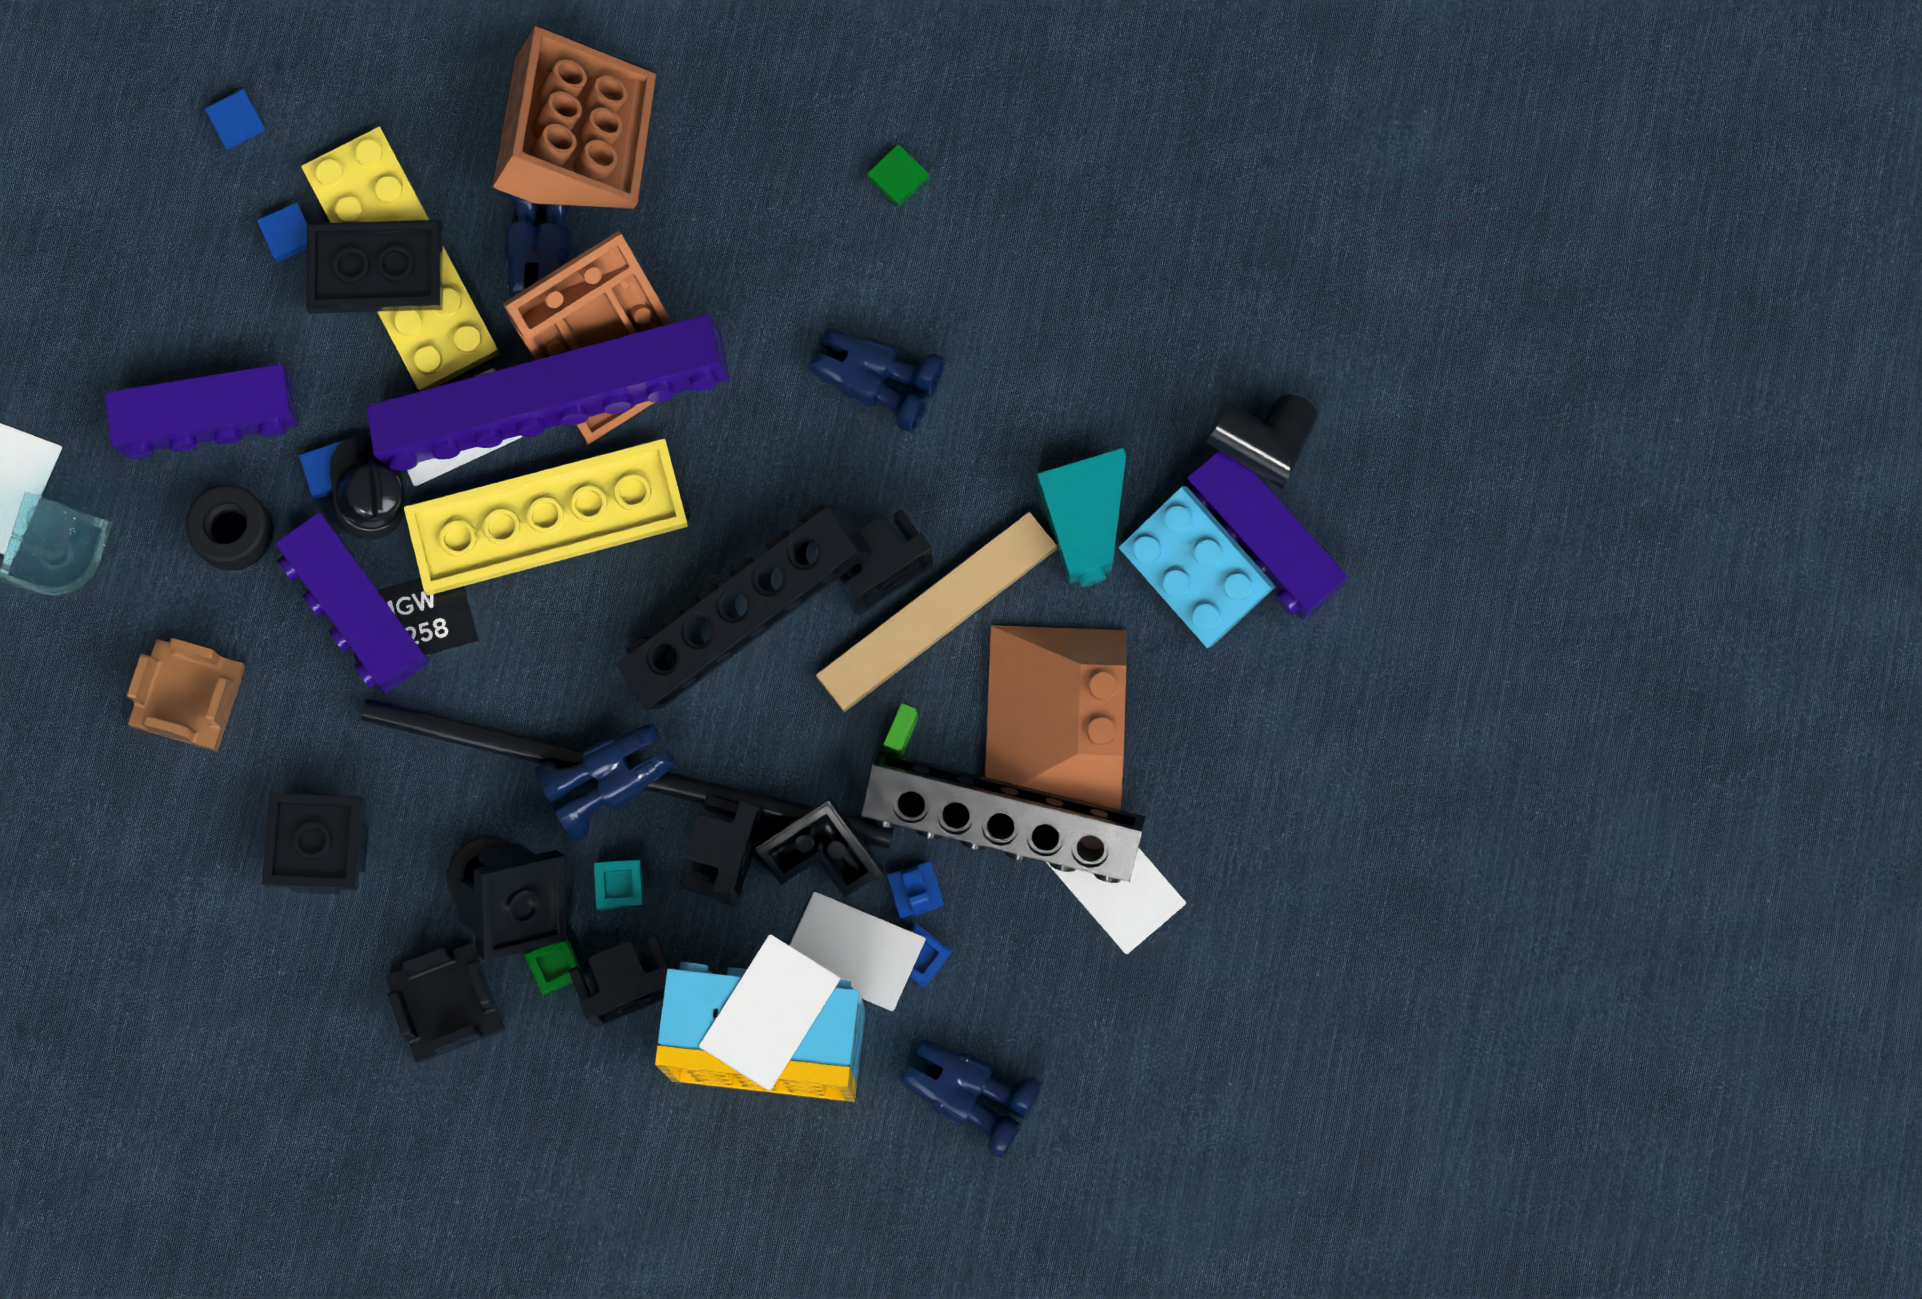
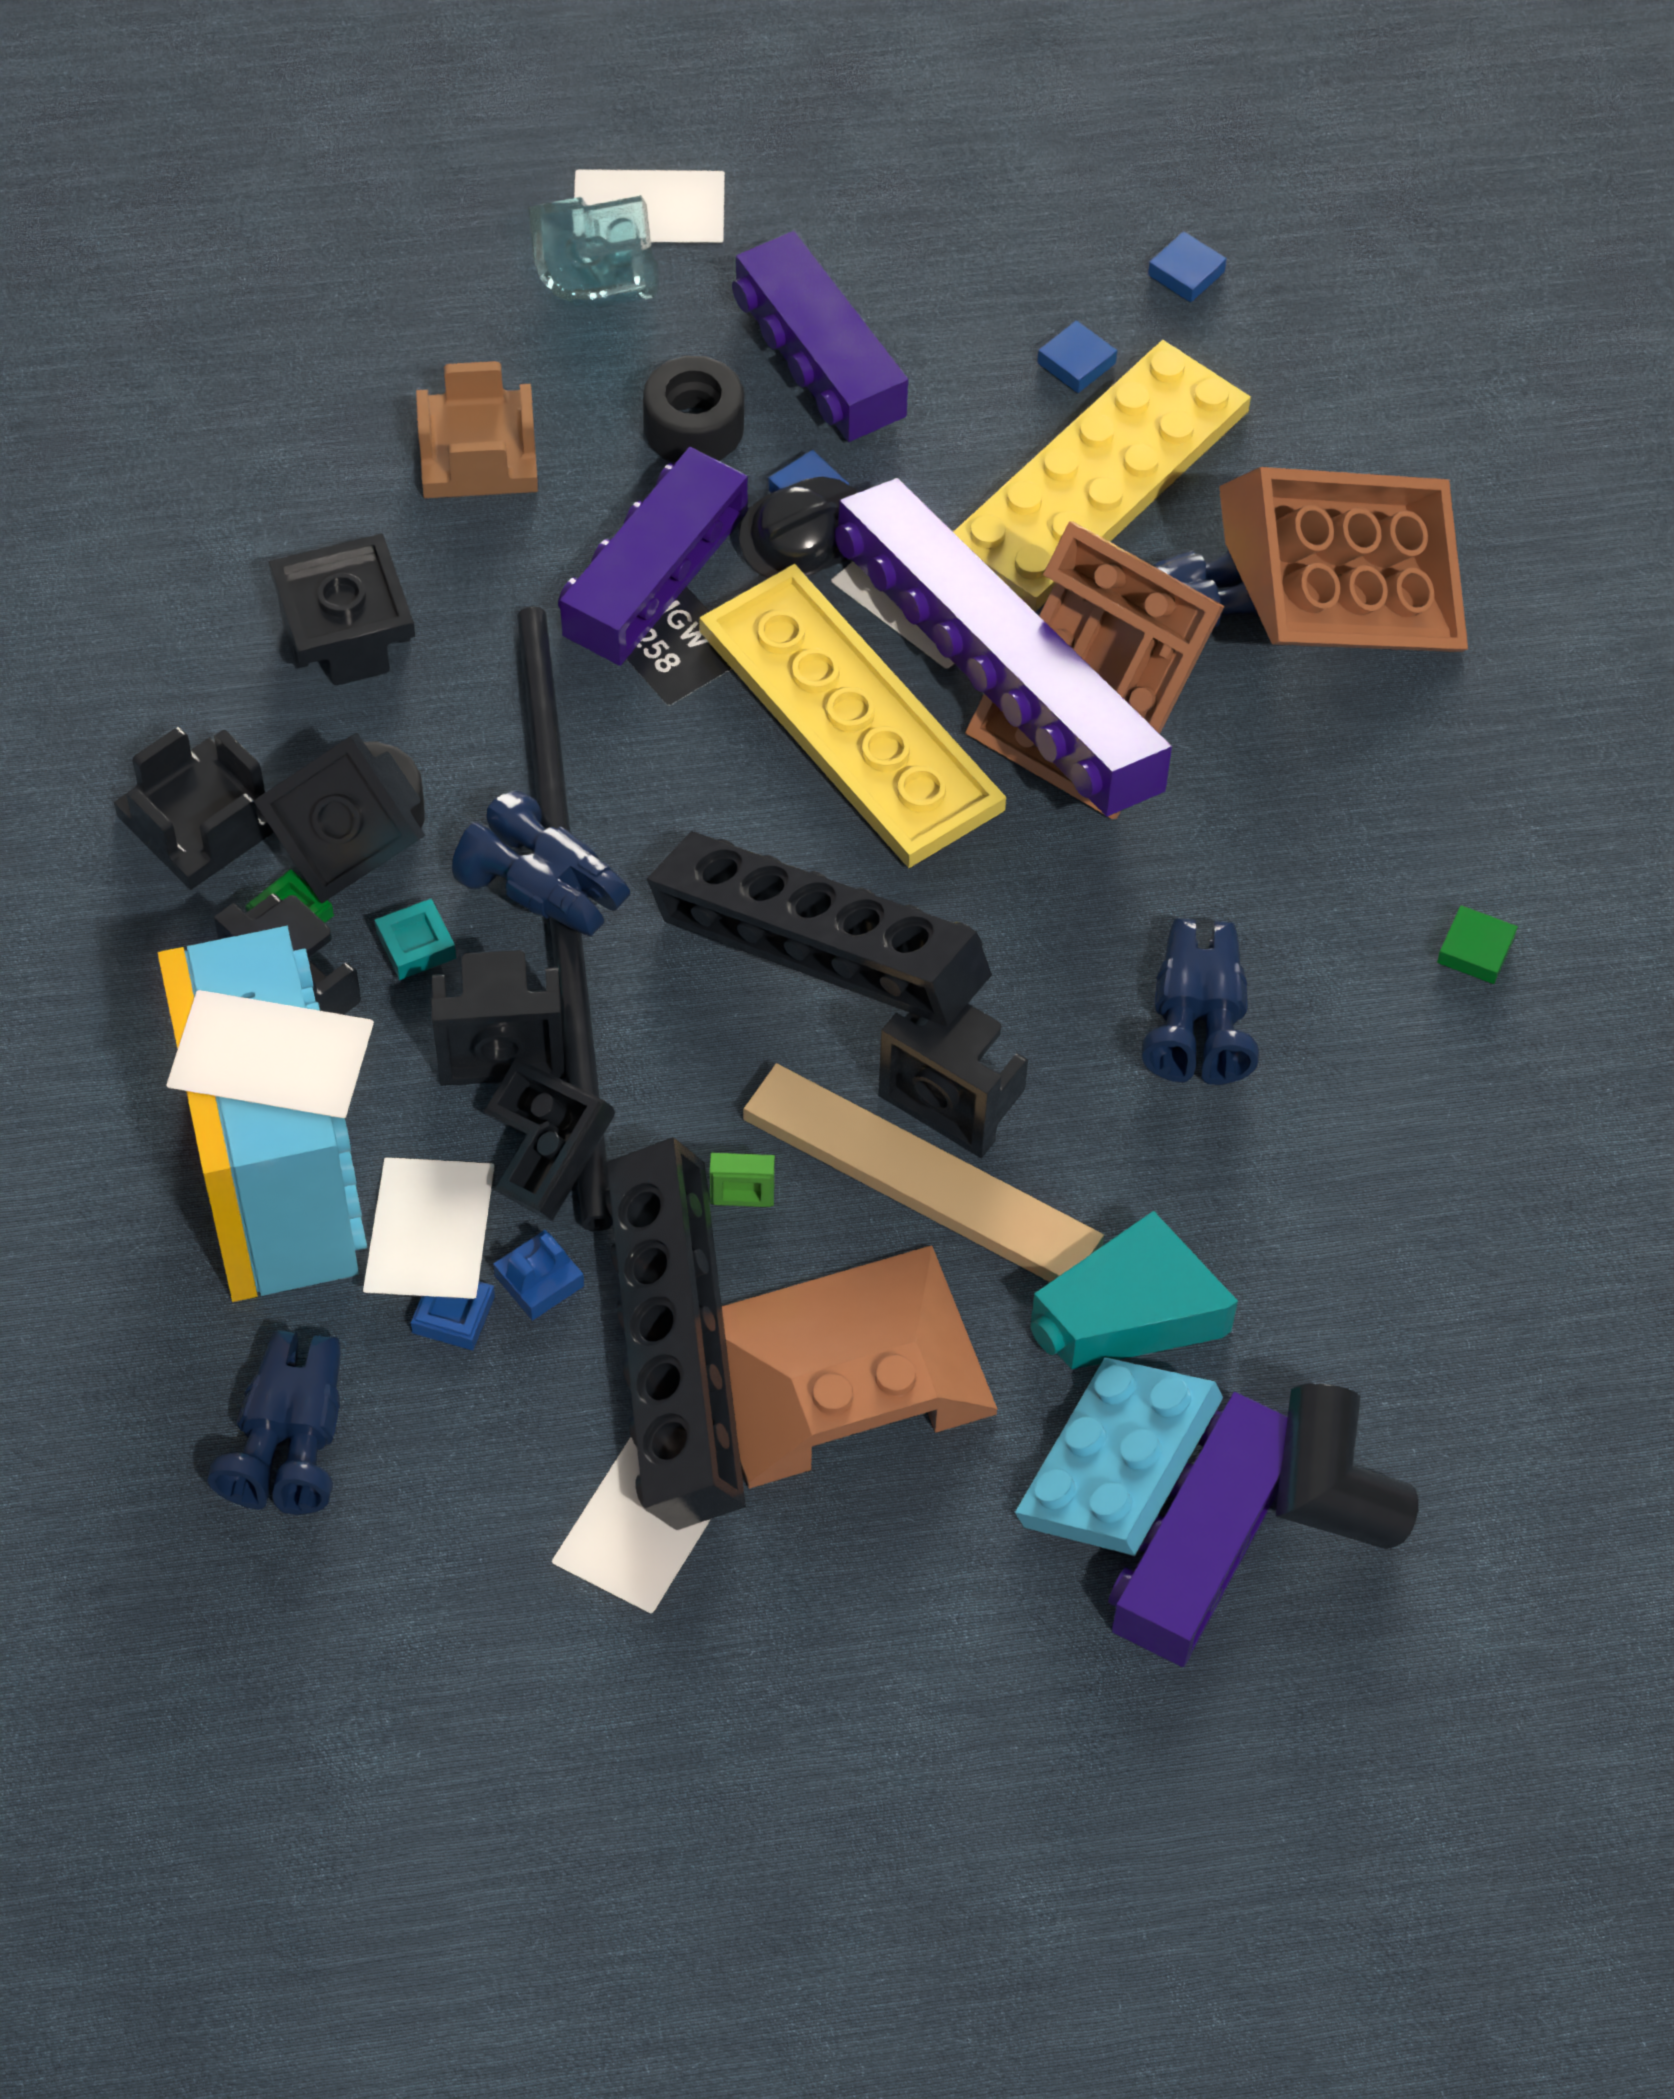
camera: 65 degrees right, 20 degrees down
black tile [306,220,443,314] -> none

